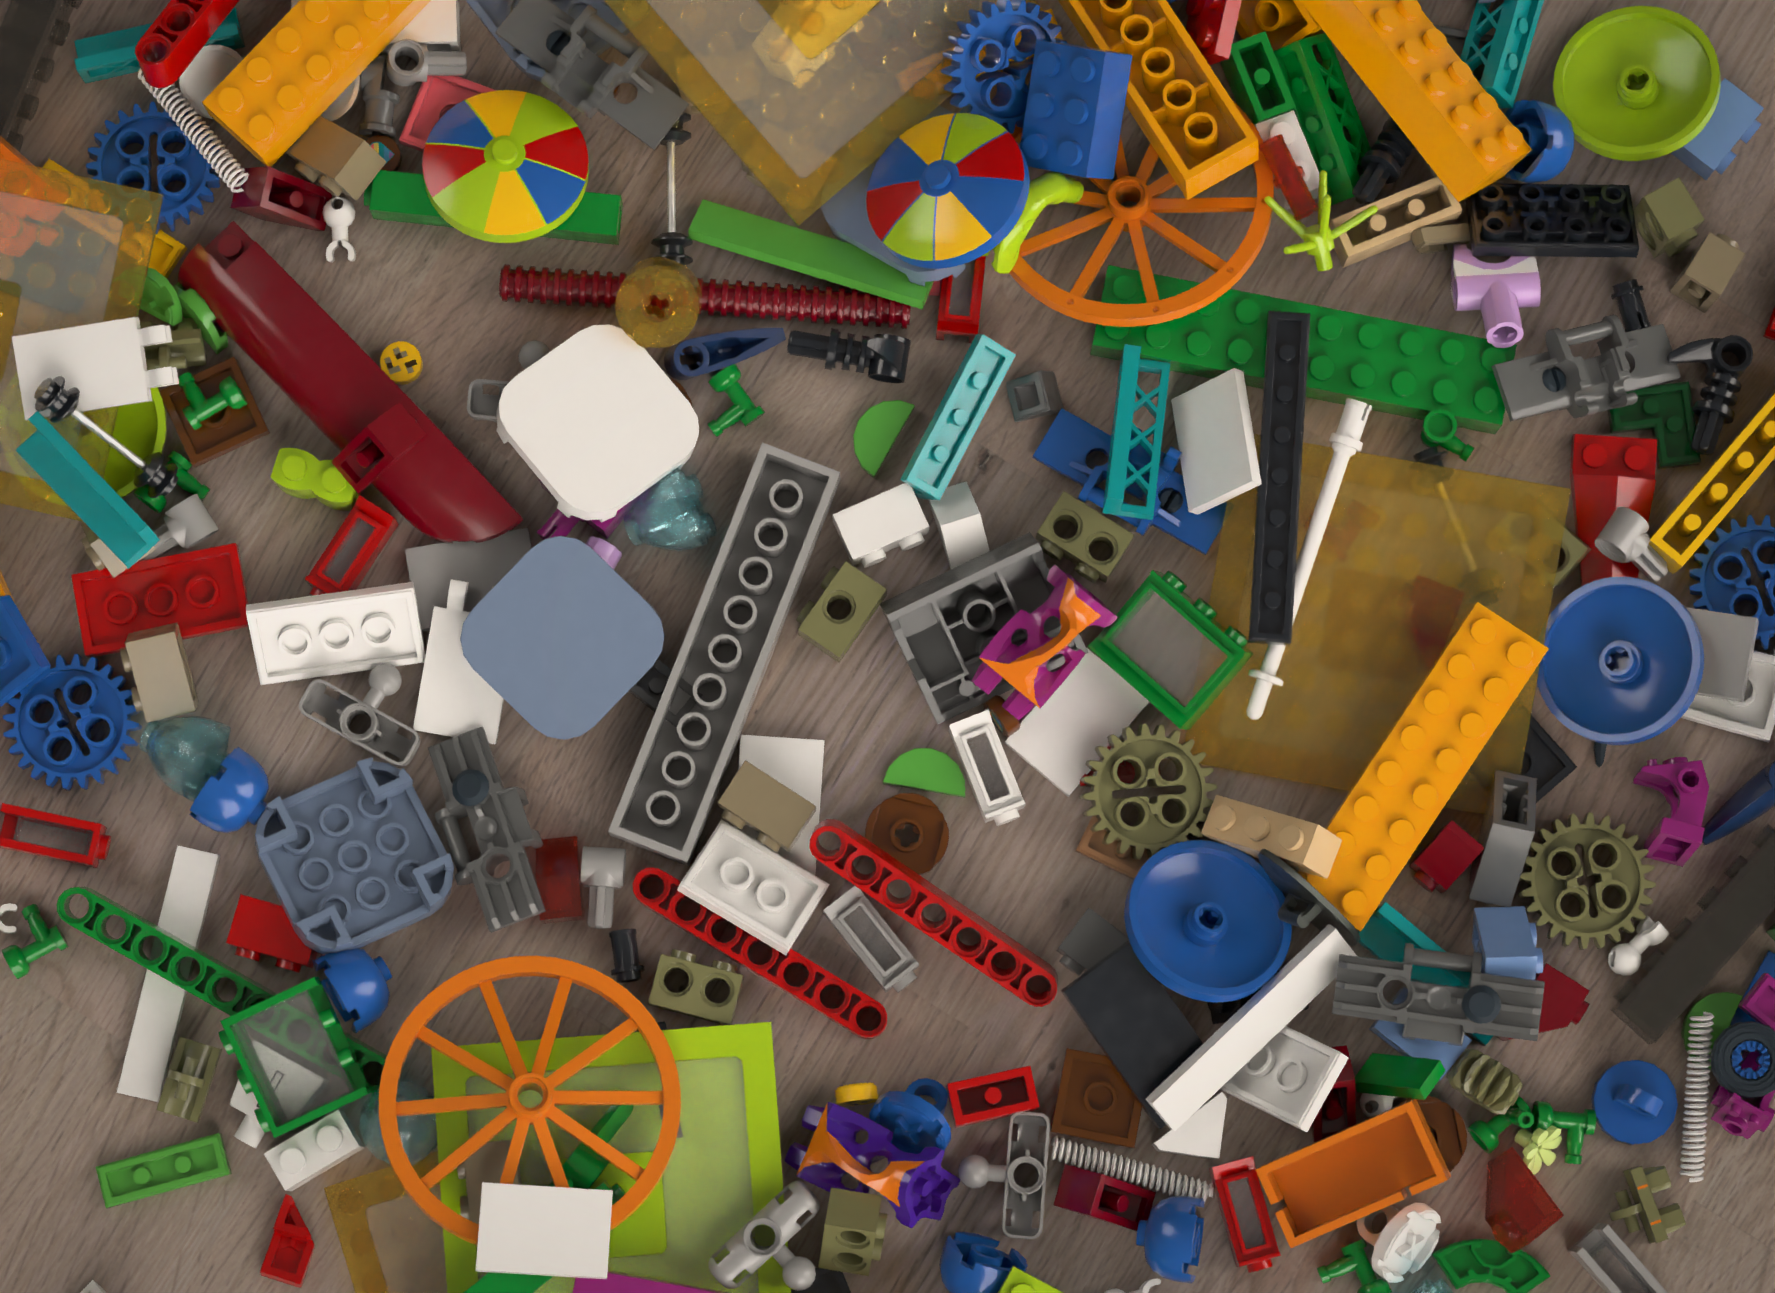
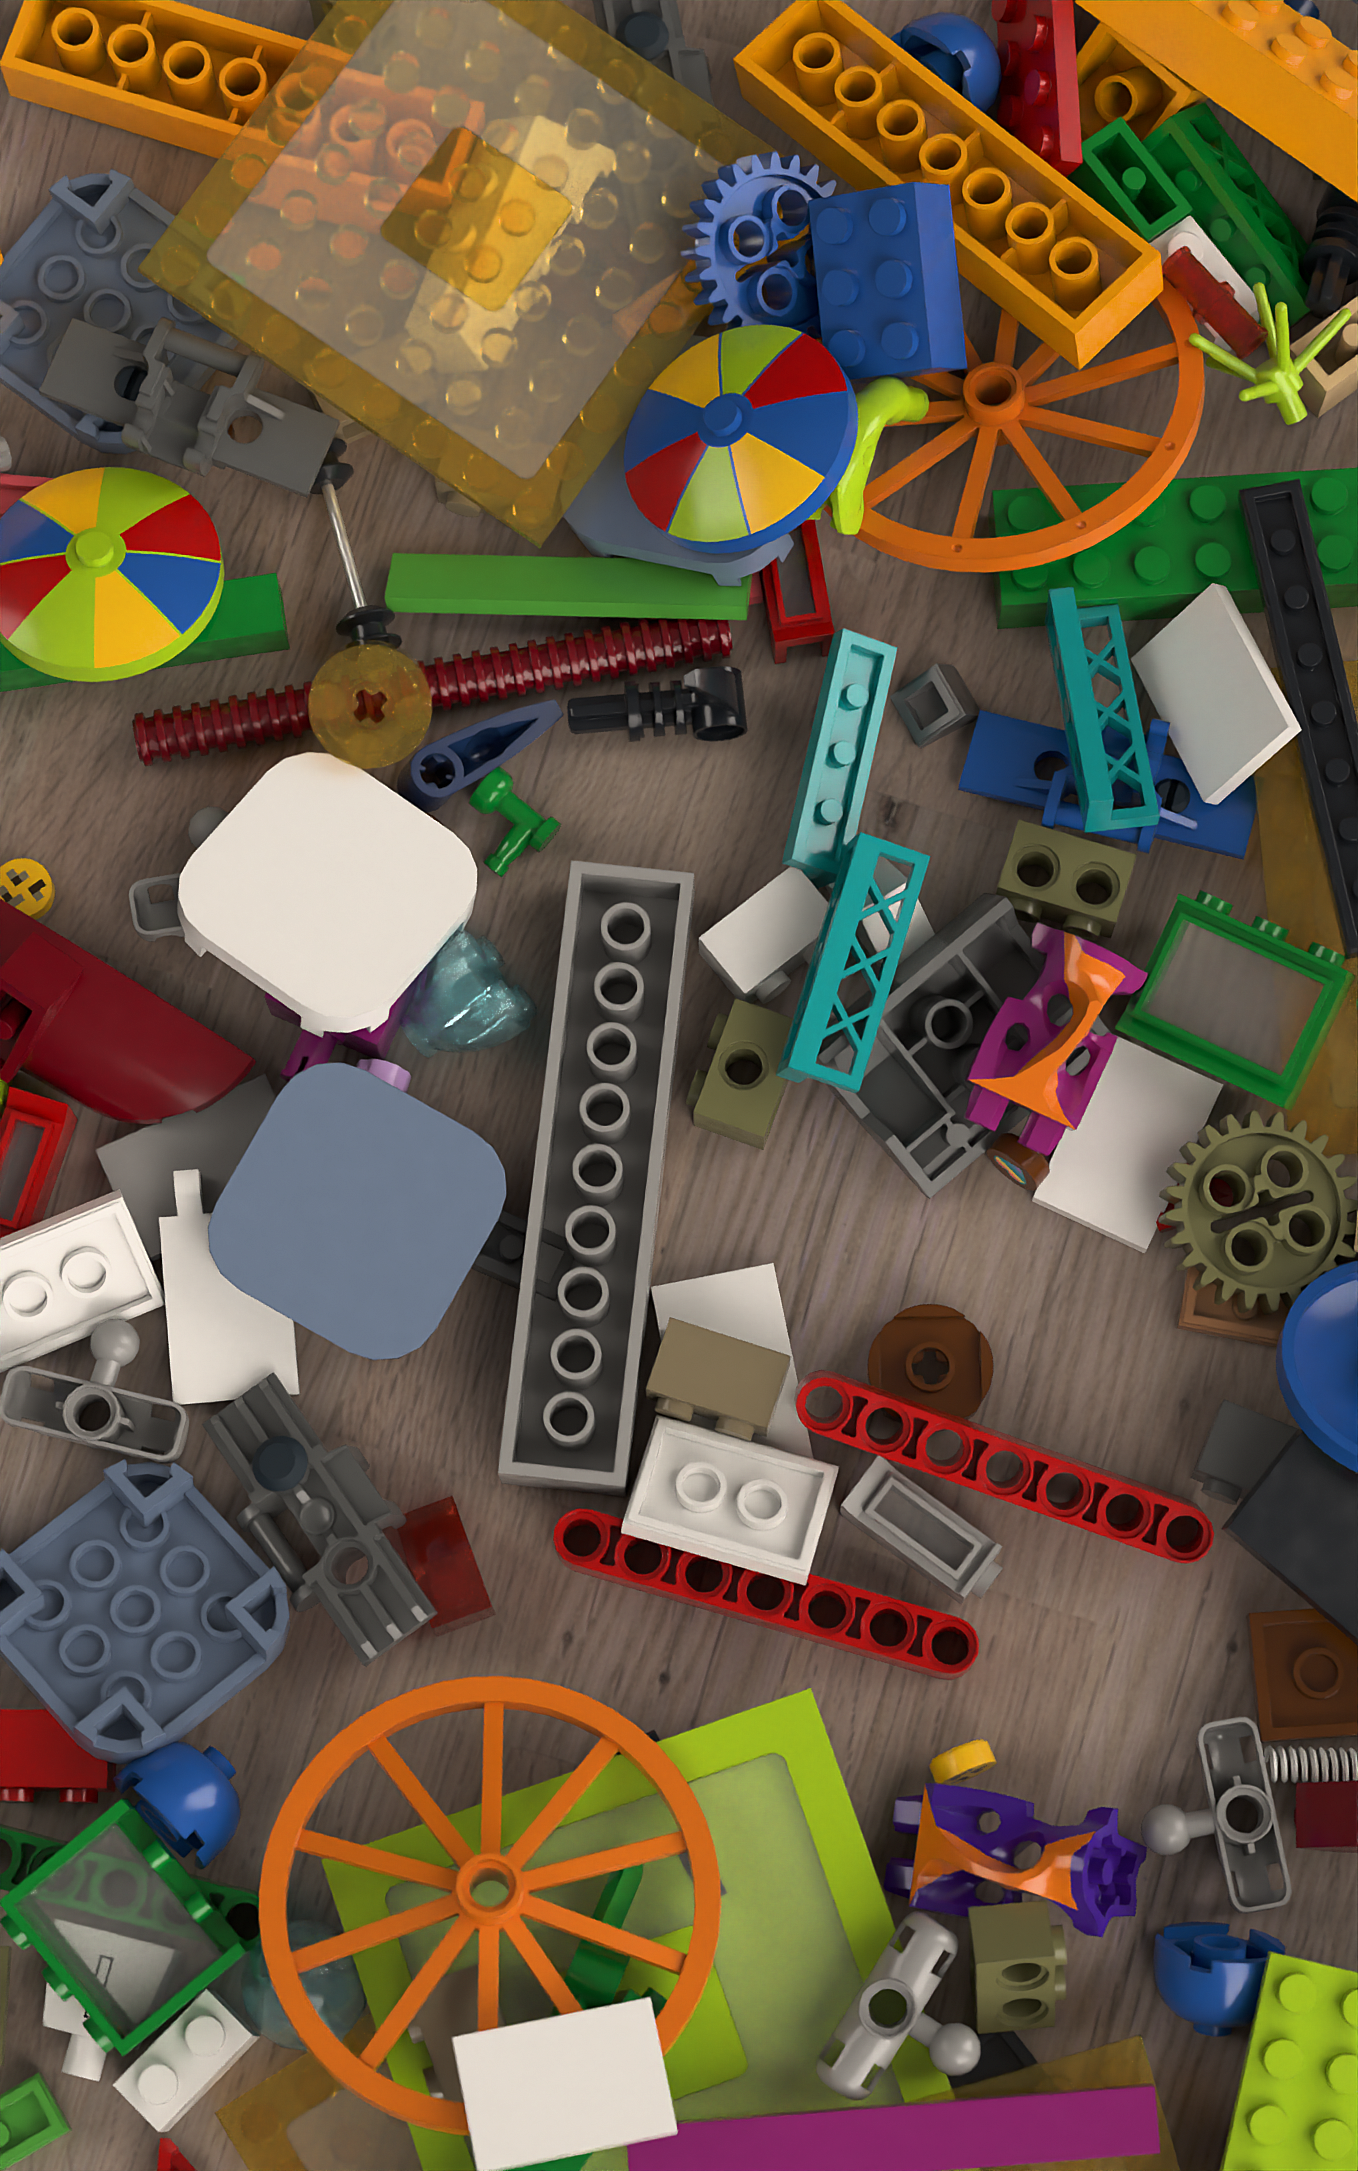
camera: 10 degrees left, 5 degrees down
light grey axle [581,846,626,929] -> none
black pin [609,928,645,983] -> none
olive brick [648,949,744,1025] -> none
bright green tile [853,400,915,478] -> none
blue tile [869,1078,951,1154] -> none
bright green tile [883,748,965,798] -> none
red brick [946,1066,1040,1128] -> none
white window [948,709,1025,826] -> none
none -> teal fence [776,832,931,1093]

